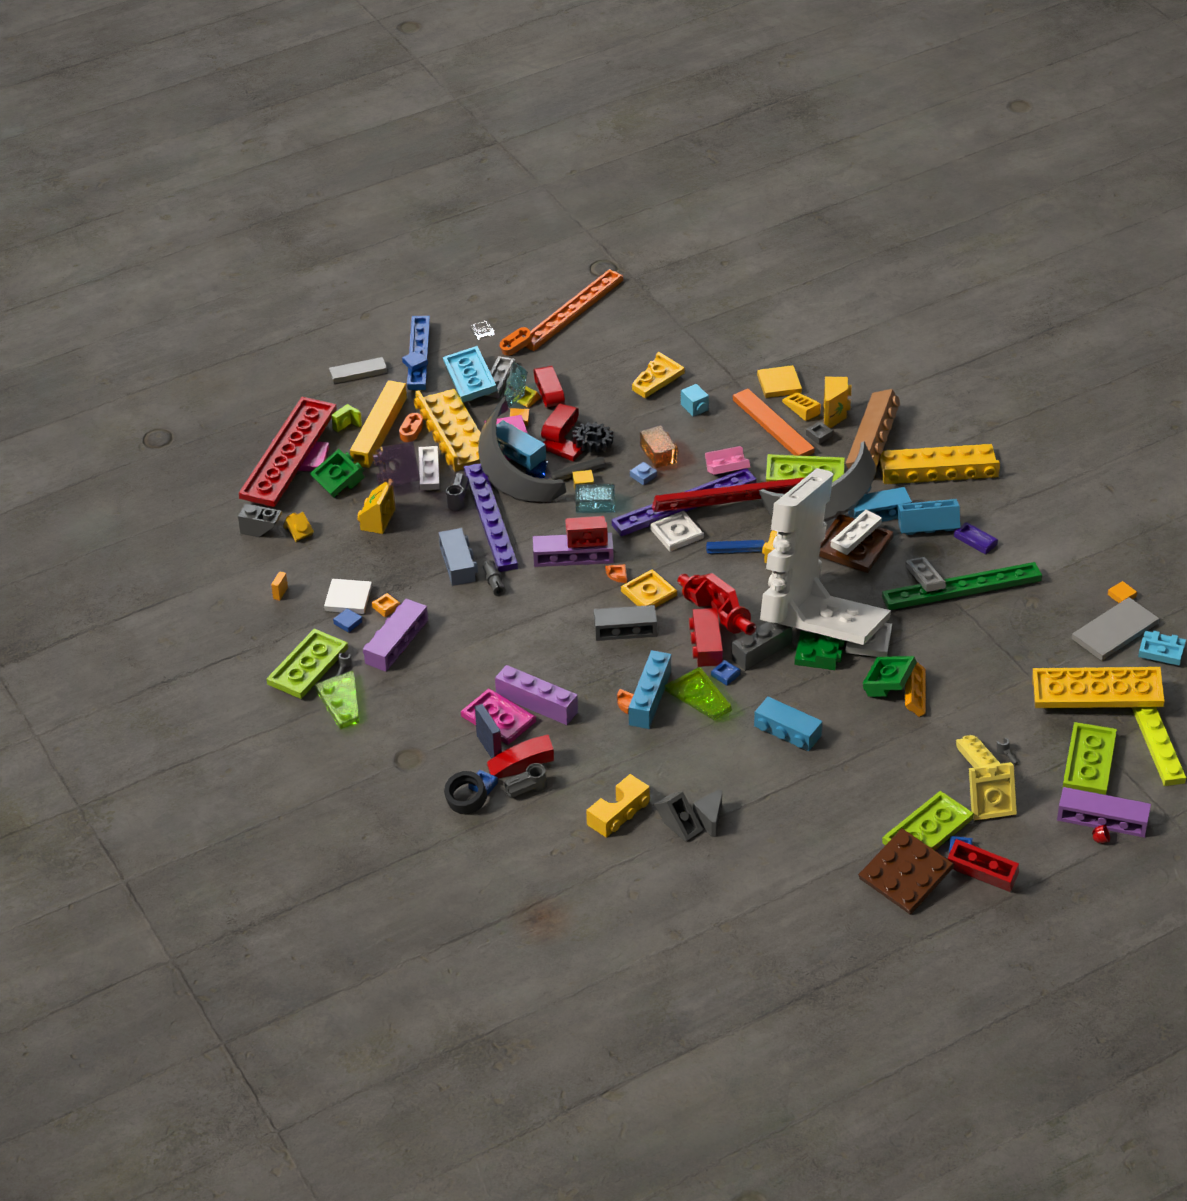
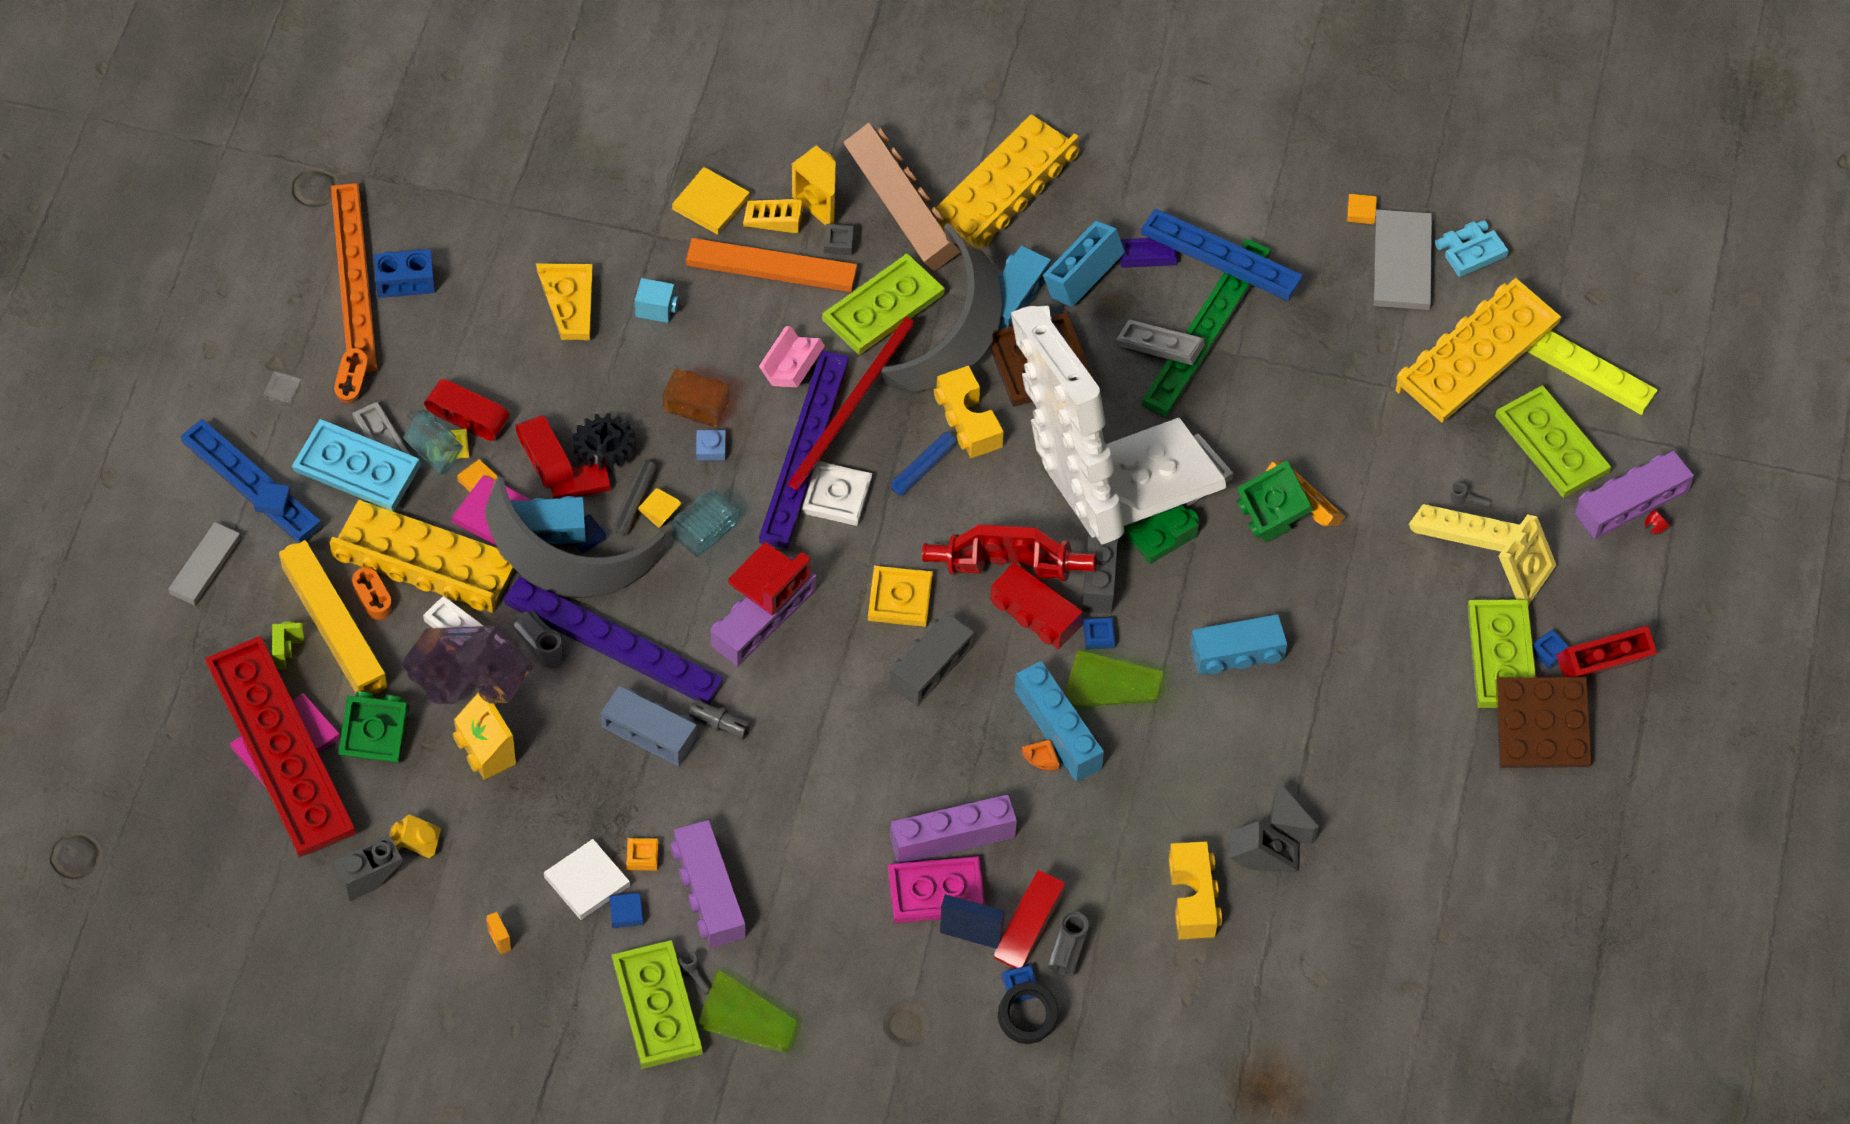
camera: 50 degrees left, 15 degrees up
orange tile [605,564,627,583] -> none
none -> blue brick [374,249,435,298]
none -> blue plate [1141,208,1303,301]

